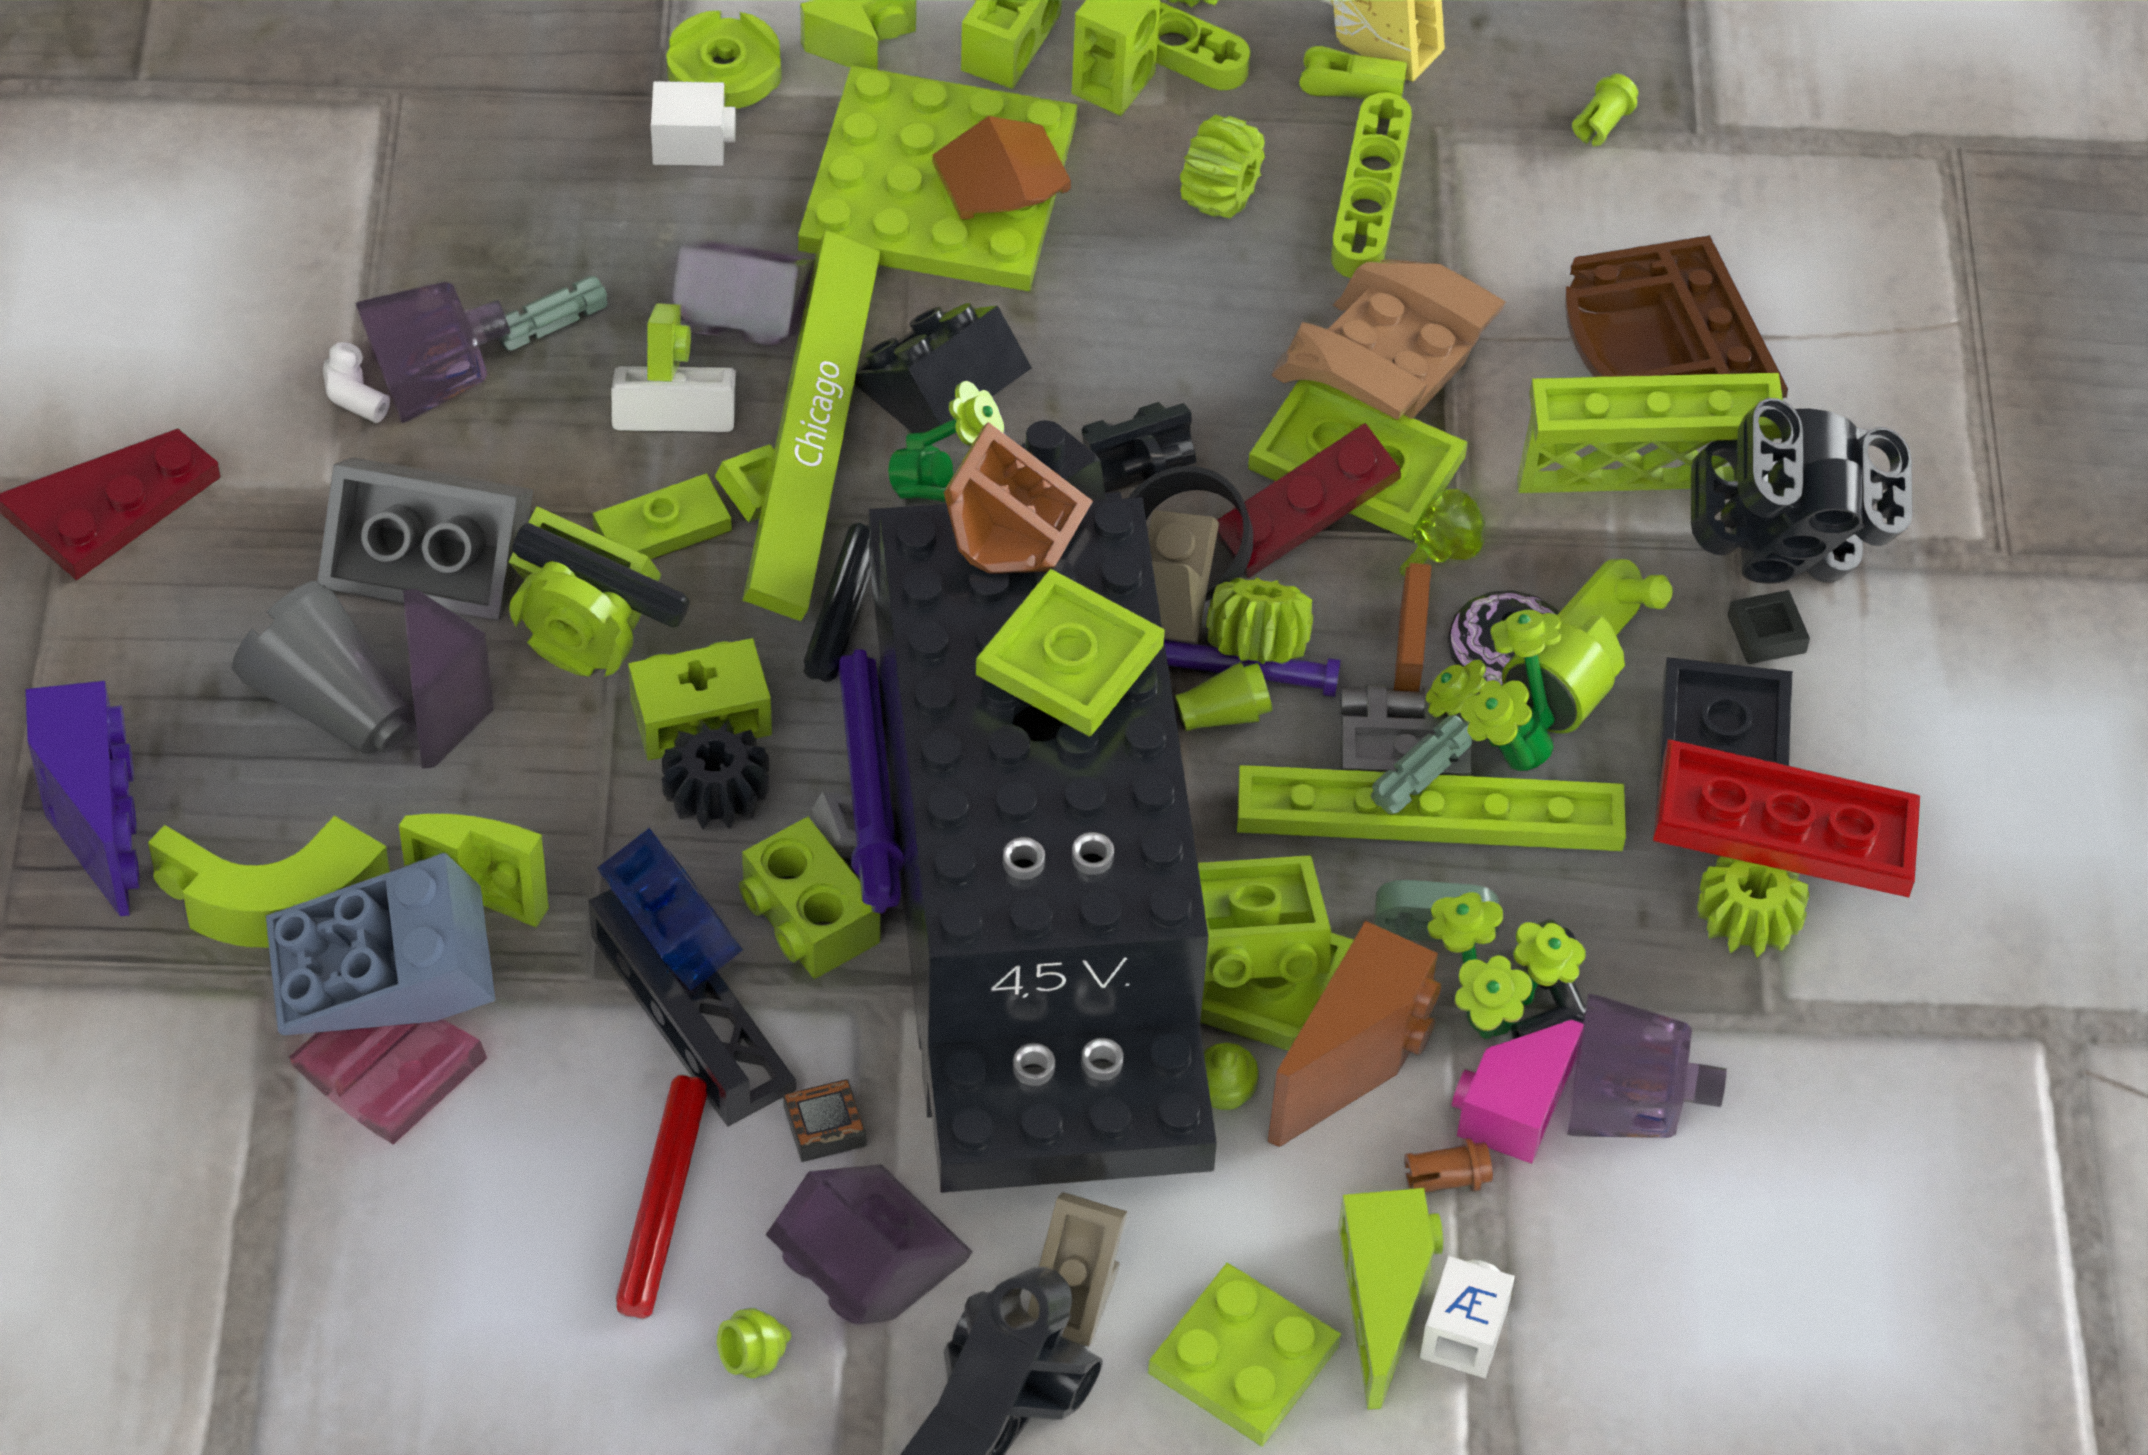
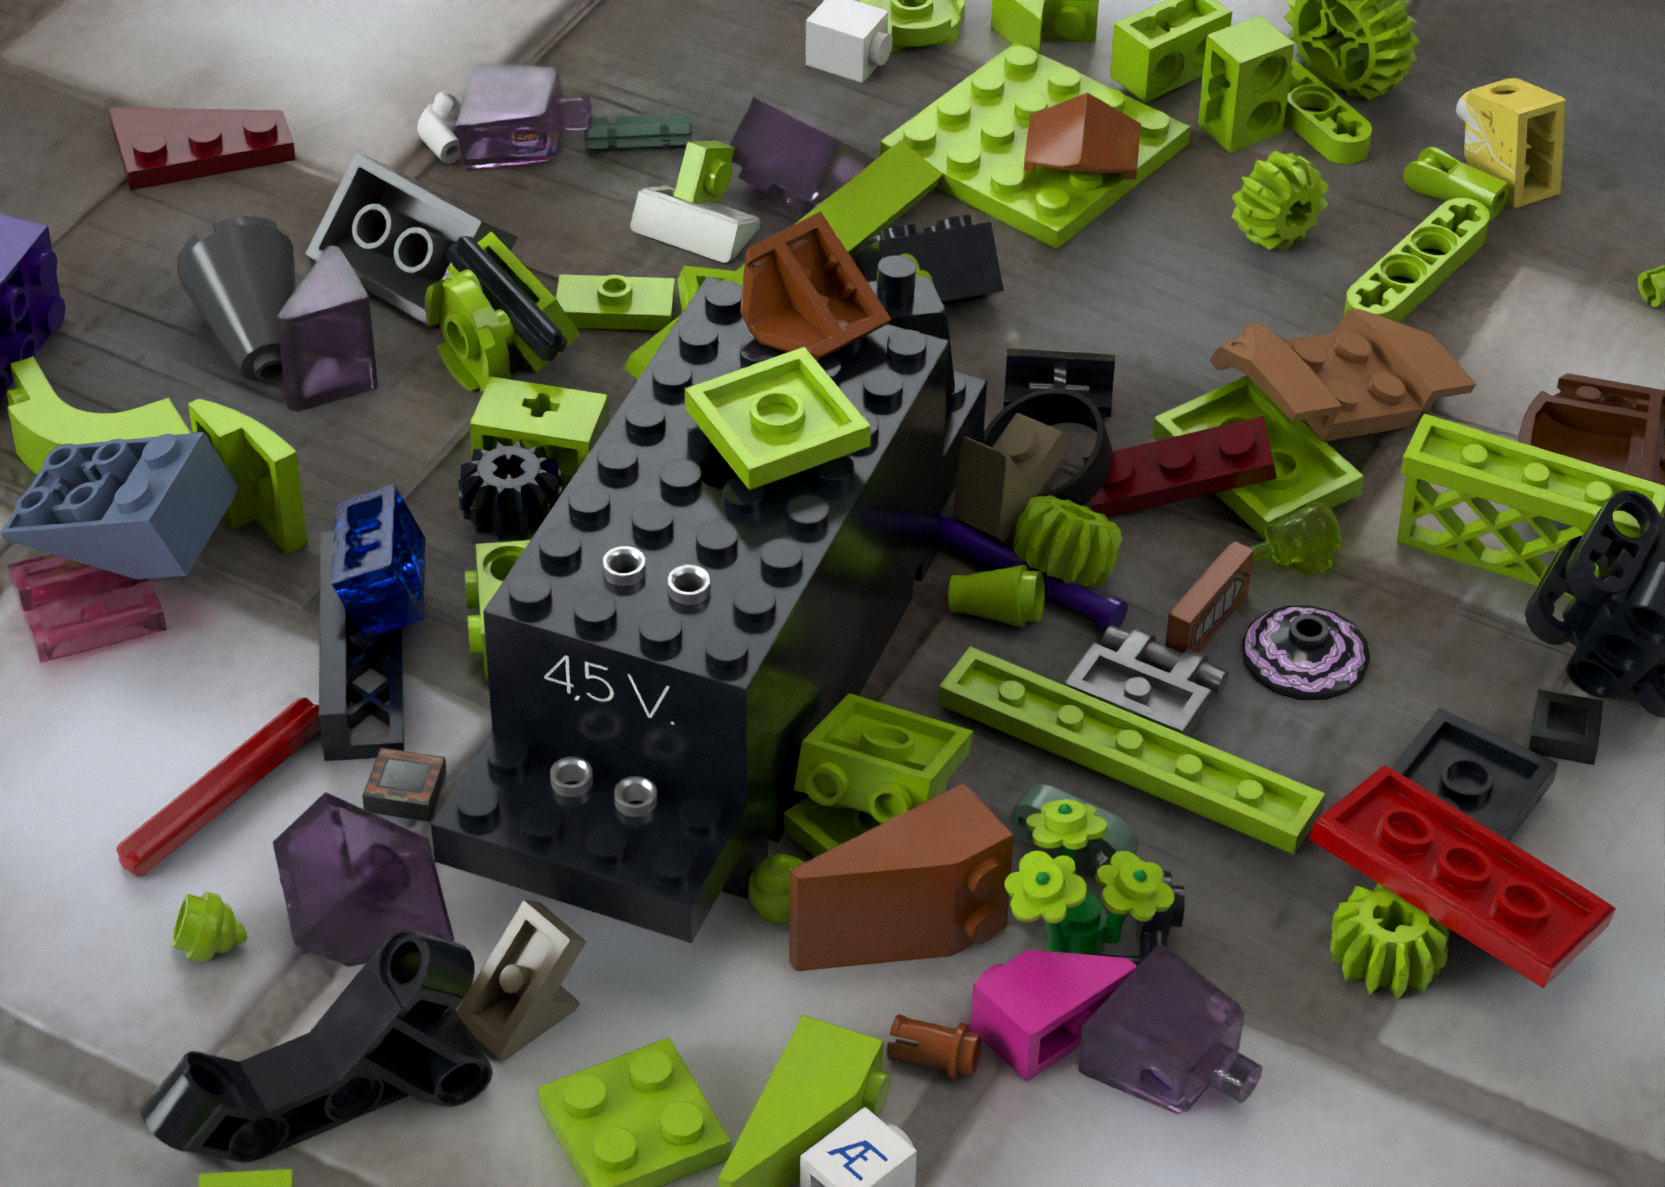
camera: 30 degrees right, 10 degrees down
sand green axle [1371,715,1472,814] -> none
lime plant [1425,610,1561,771] -> none
lime piece [1502,559,1673,734] -> none

